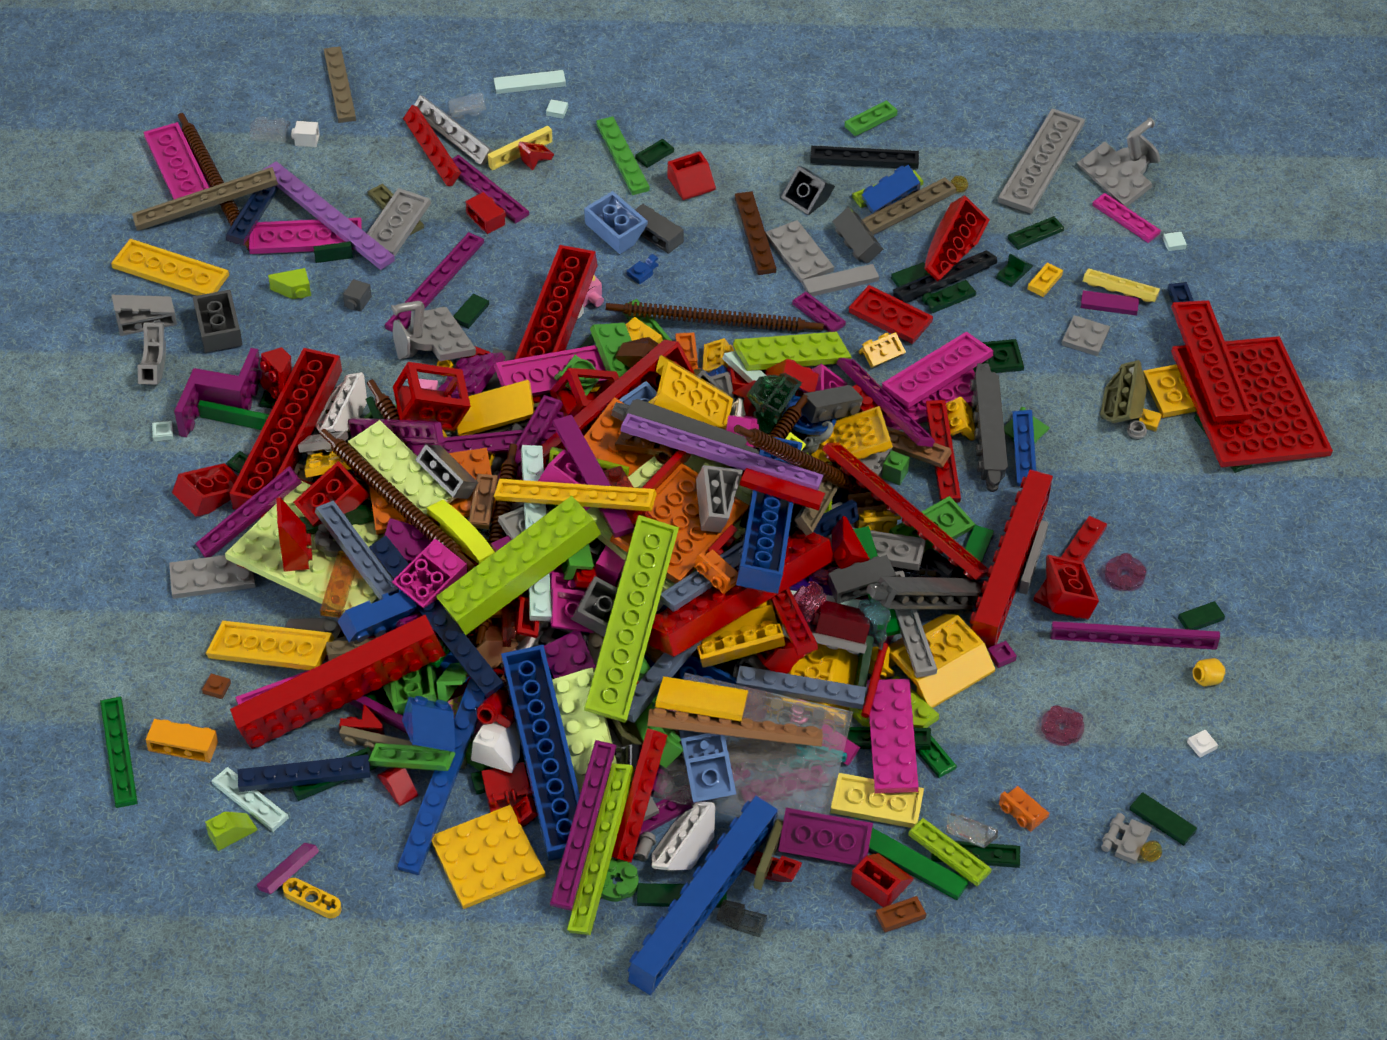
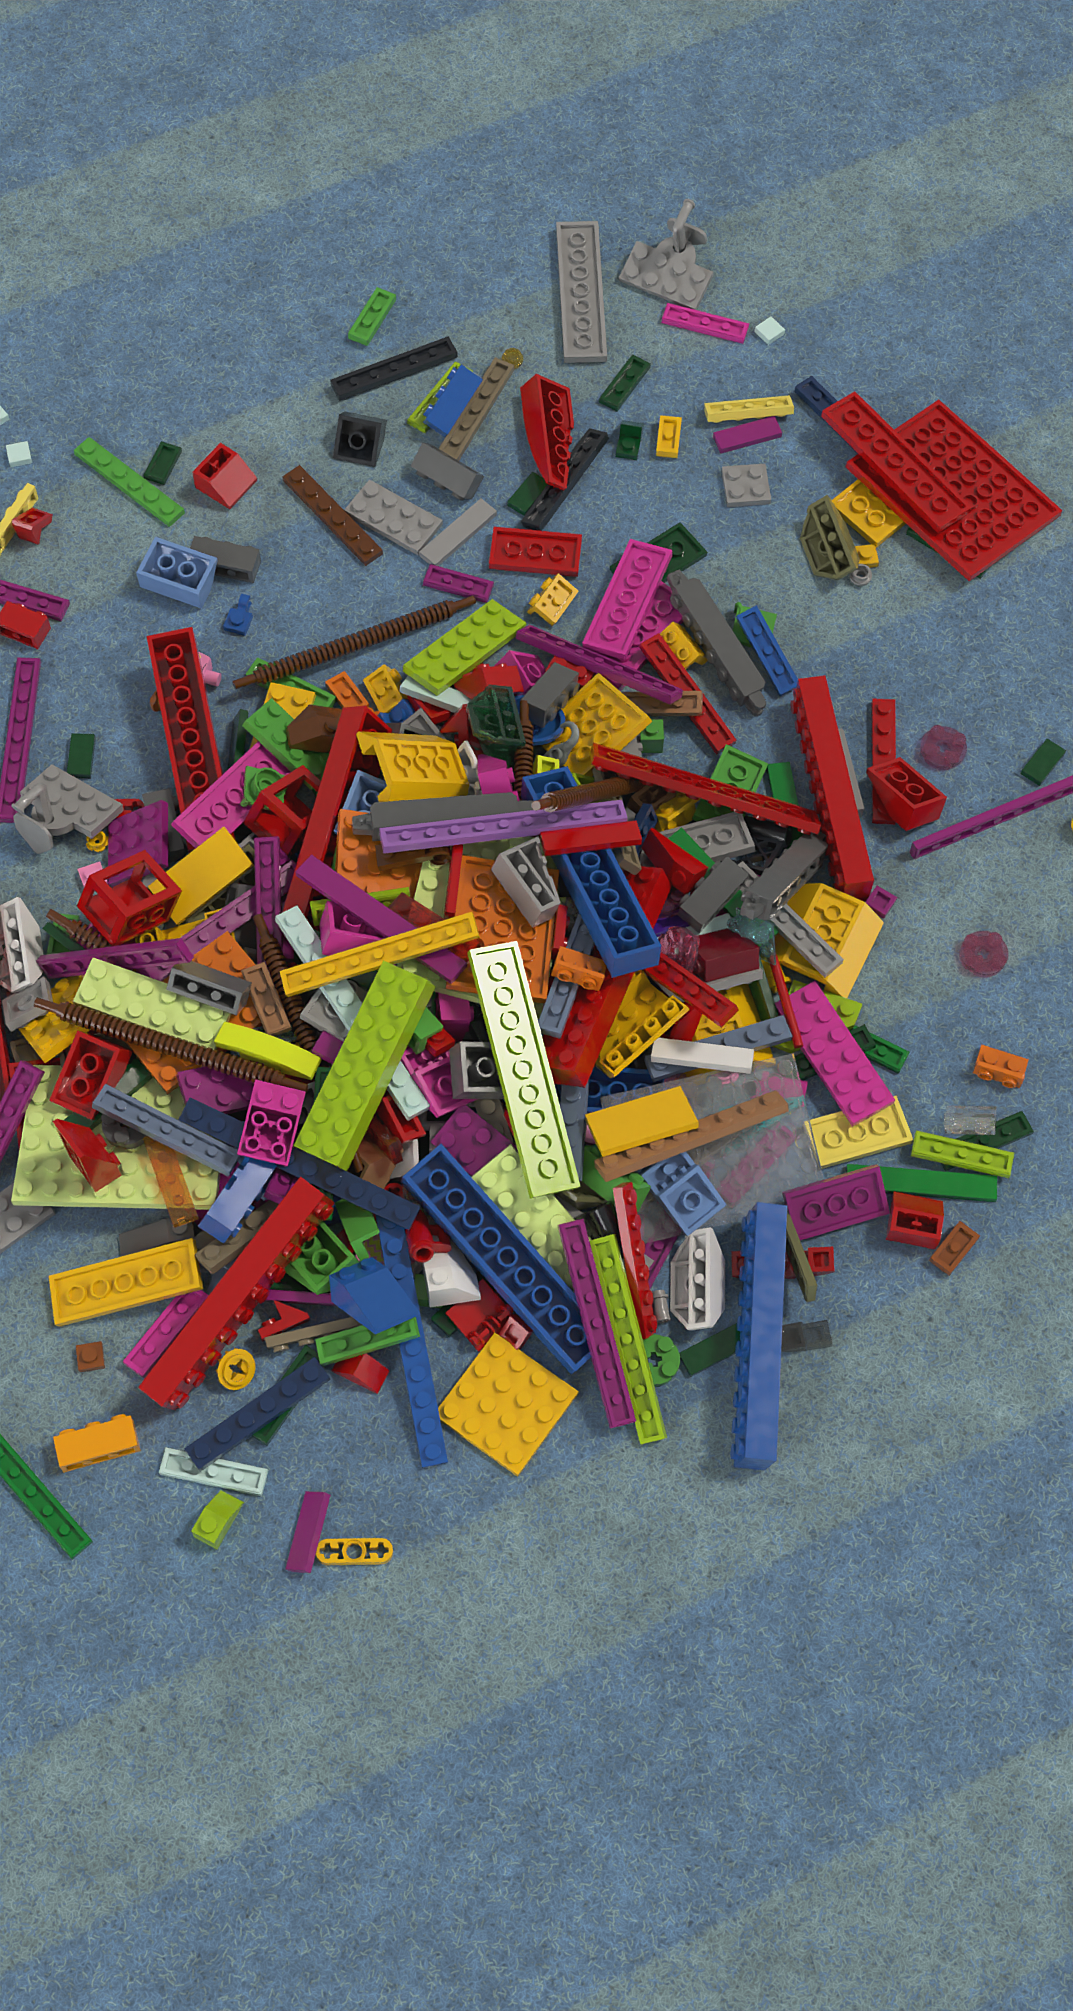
camera: 30 degrees left, 15 degrees up
dark green plate [922,280,976,313] -> none
none -> yellow gear [215,1348,255,1390]
none -> white tile [651,1038,754,1074]

